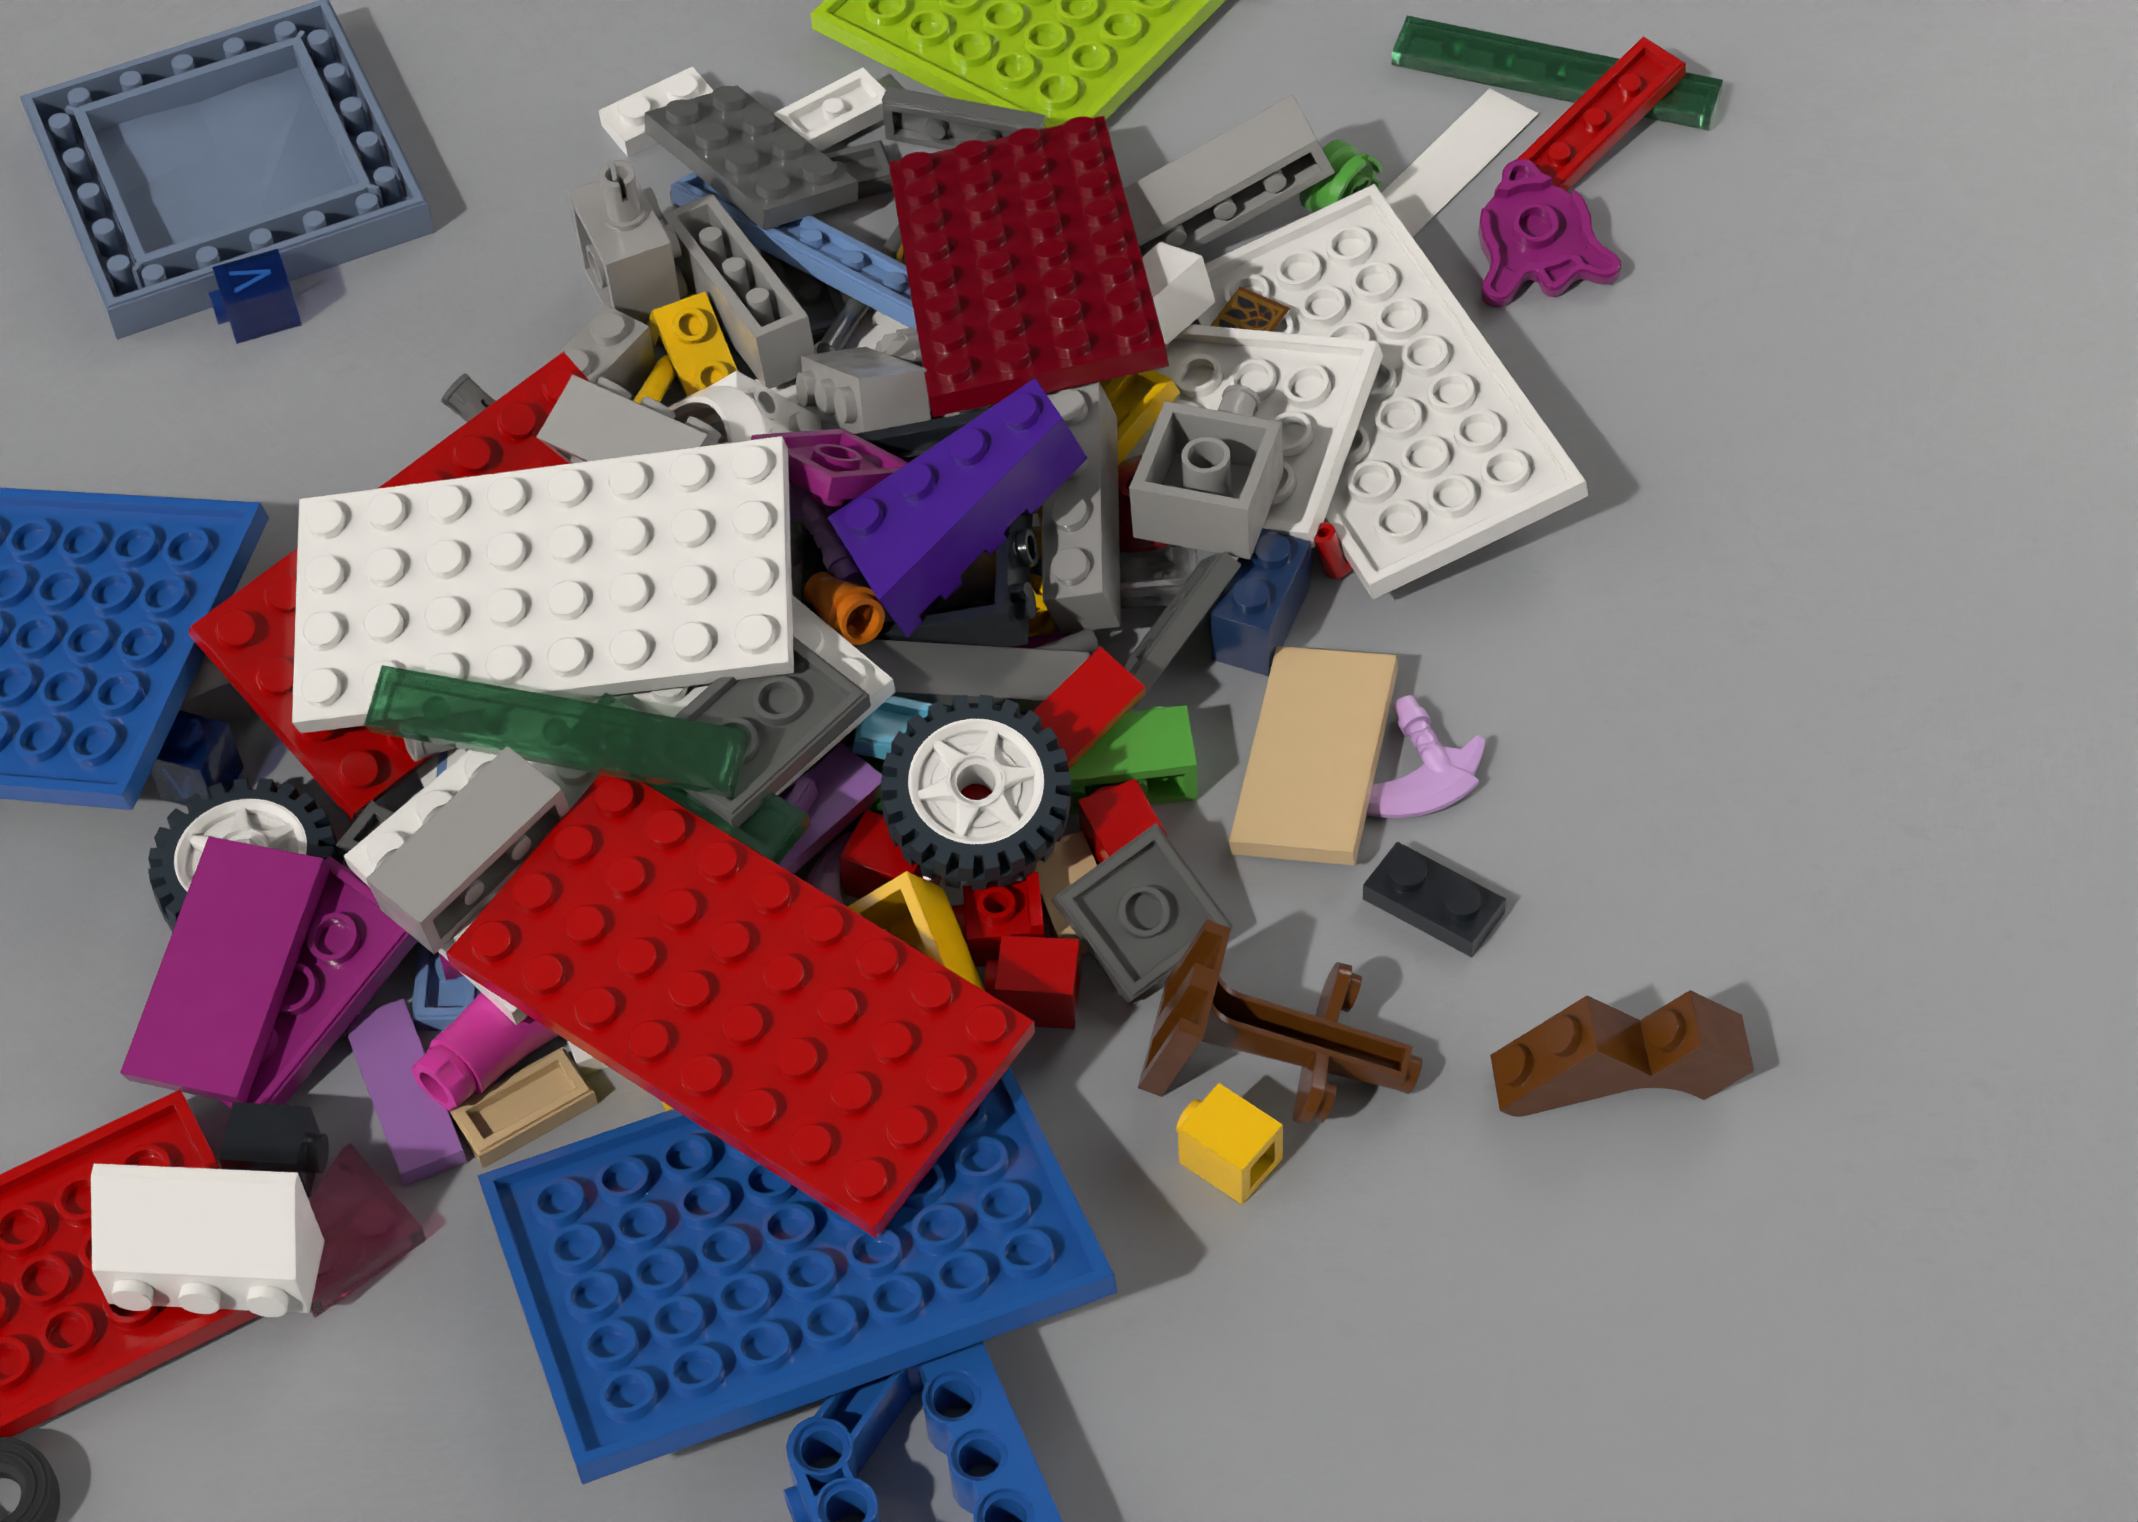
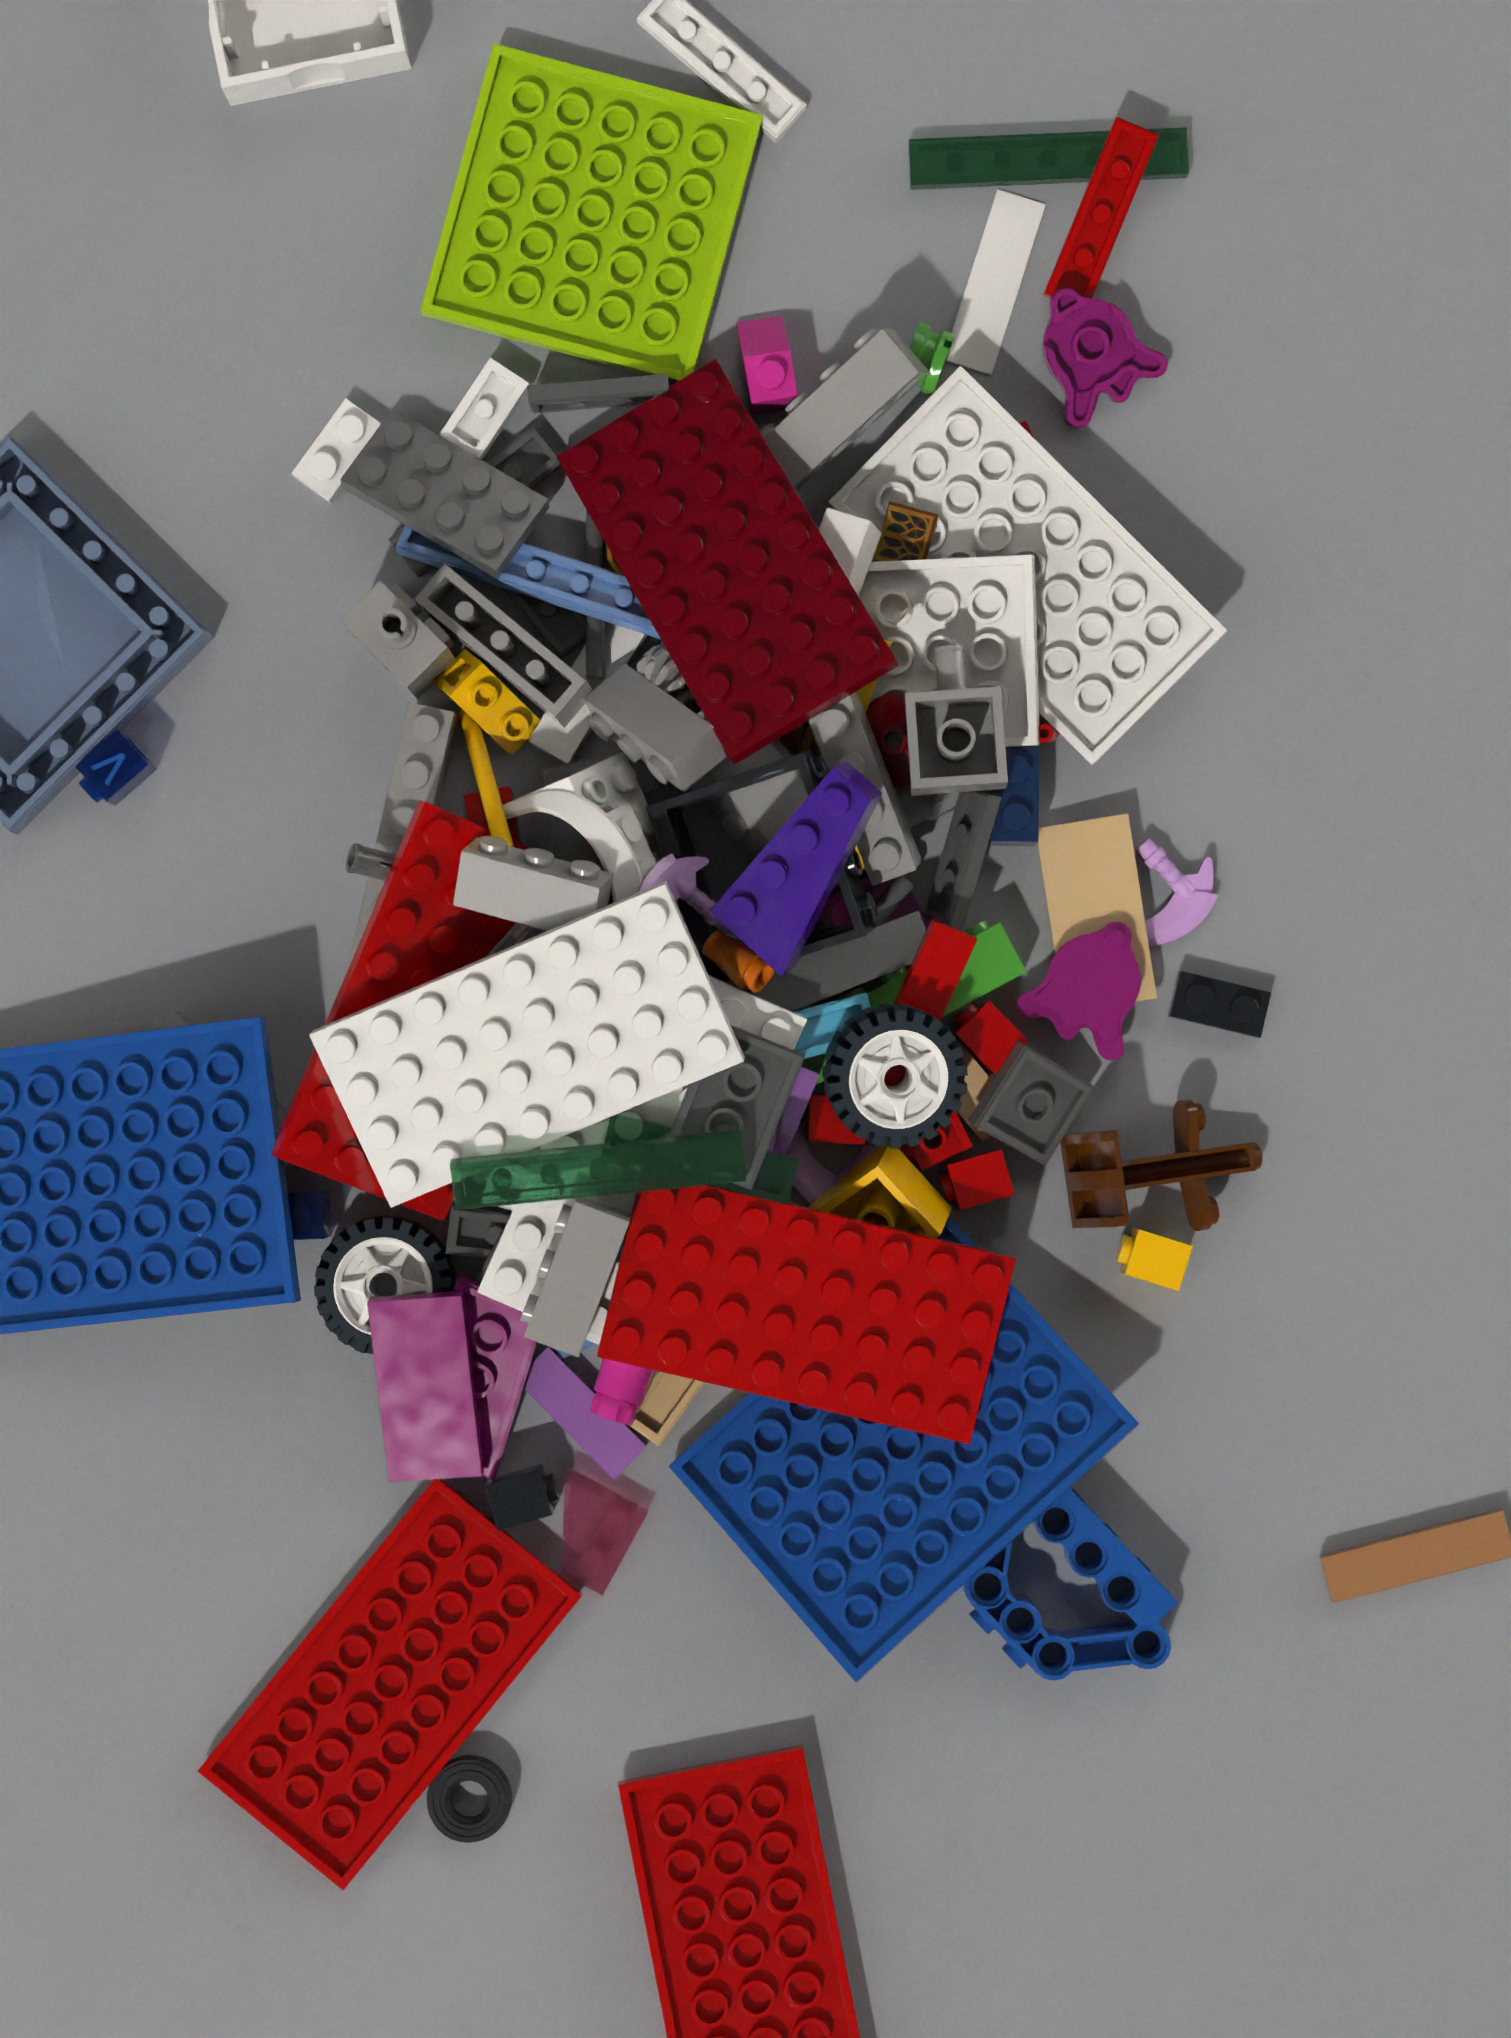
camera: 25 degrees left, 35 degrees up
white slope [91,1164,325,1317] -> none
magenta plate [751,429,908,506] -> none
reddish brown arch [1490,990,1754,1117] -> none
none -> dark pink slope [736,315,798,416]
none -> magenta tile [1016,922,1141,1061]

